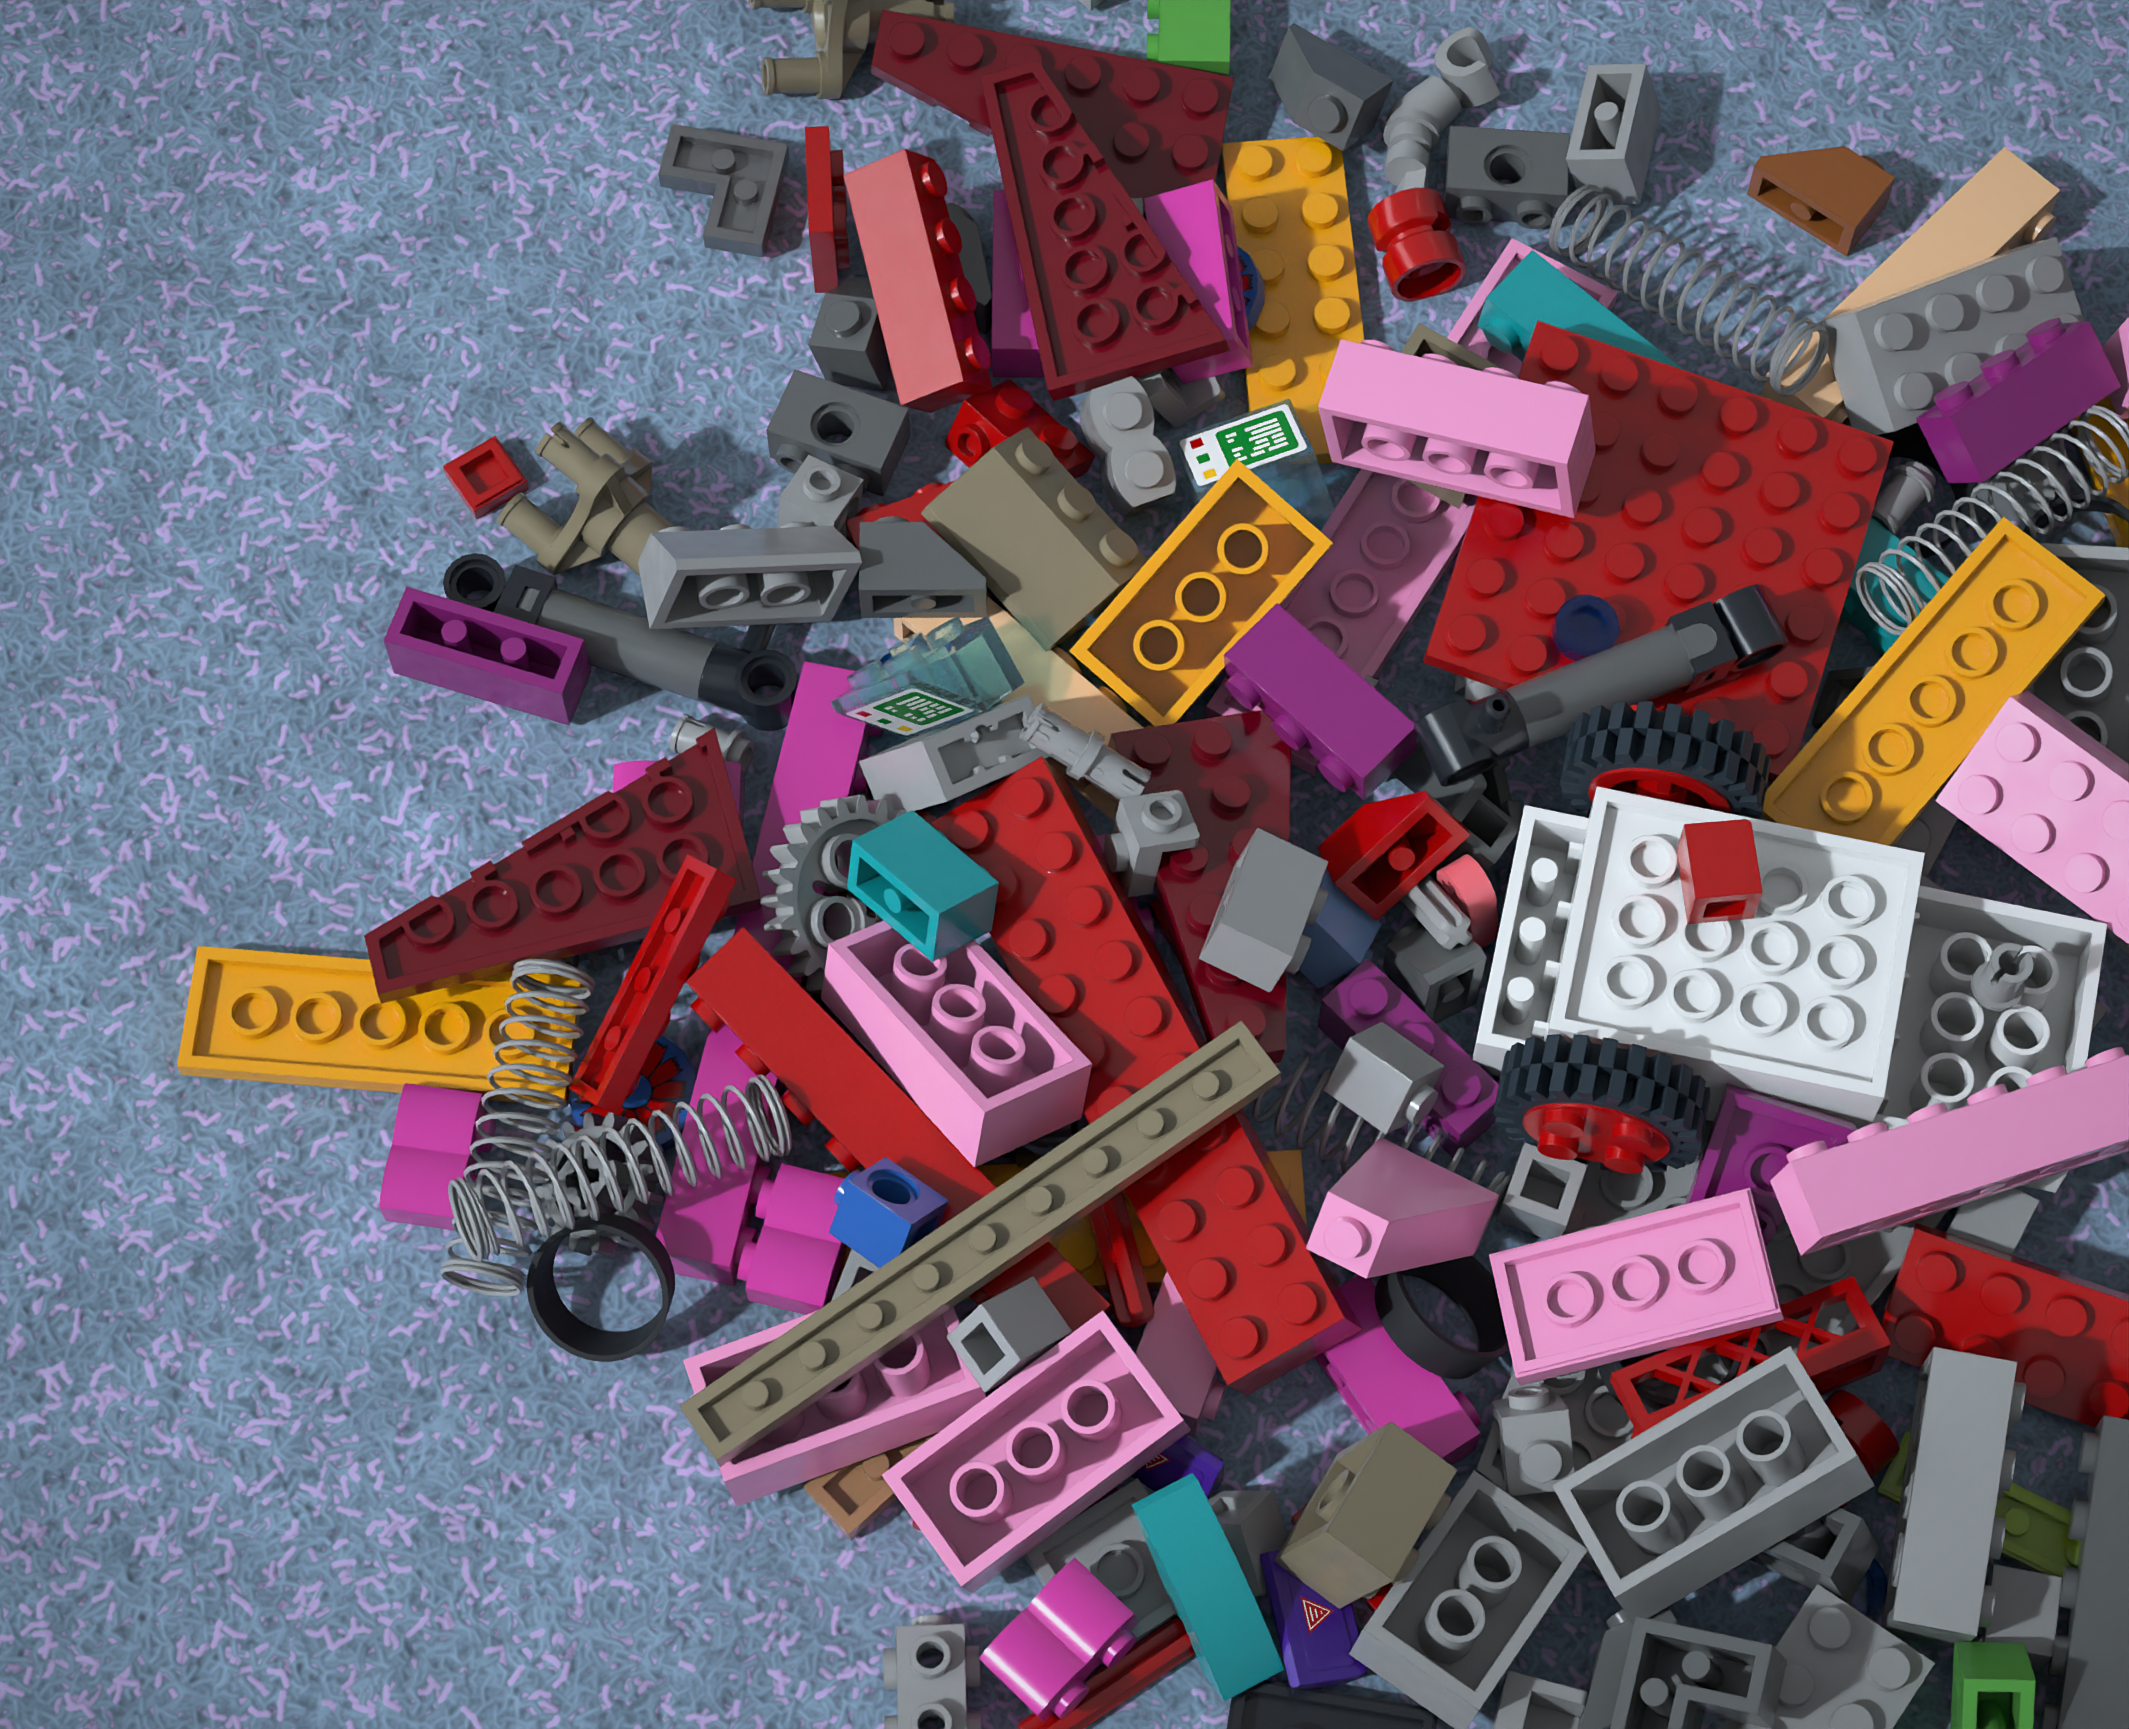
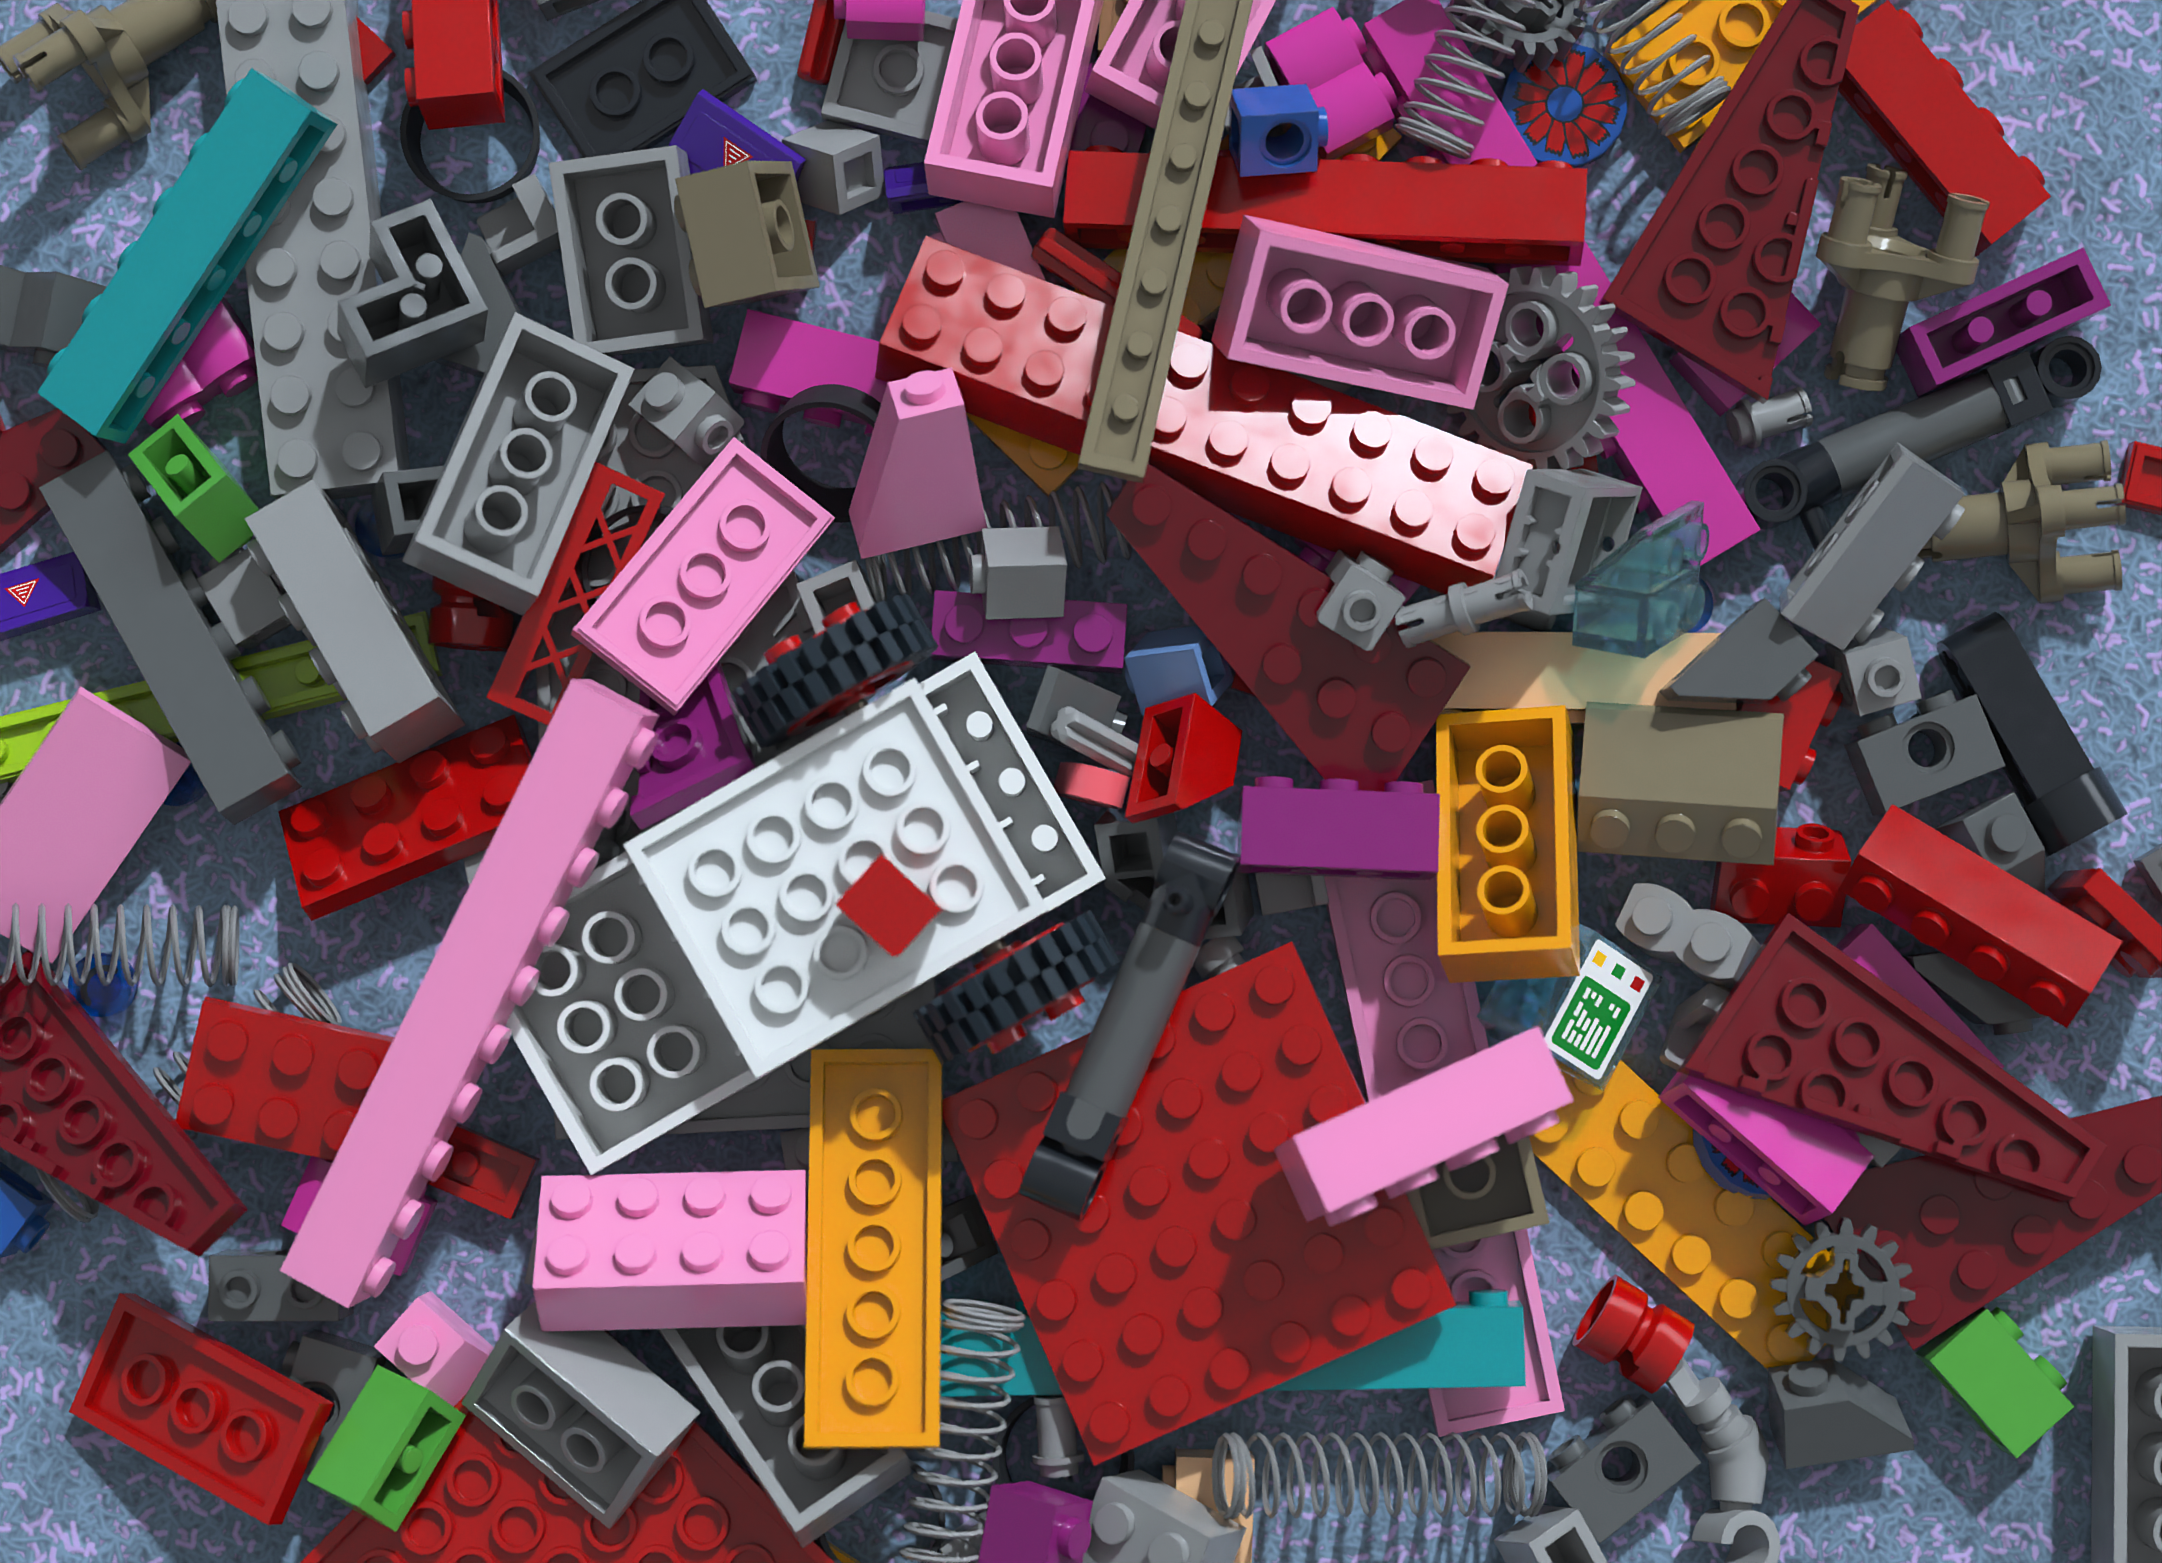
camera: 135 degrees right, 20 degrees up
red plate [569,854,737,1115] -> none
teal brick [847,810,999,962] -> none
light grey brick [946,1276,1072,1393] -> none
teal slope [1131,1473,1284,1701] -> none
light grey brick [1199,828,1329,992] -> none
clear blue tile [1552,595,1620,661] -> none
light grey pin [1971,942,2034,1012] -> none
none -> dark grey gear [1769,1217,1916,1362]
none -> dark tan wheel [1816,163,1990,391]
none -> red brick [1838,0,2051,257]
none -> black beam [1937,612,2128,857]

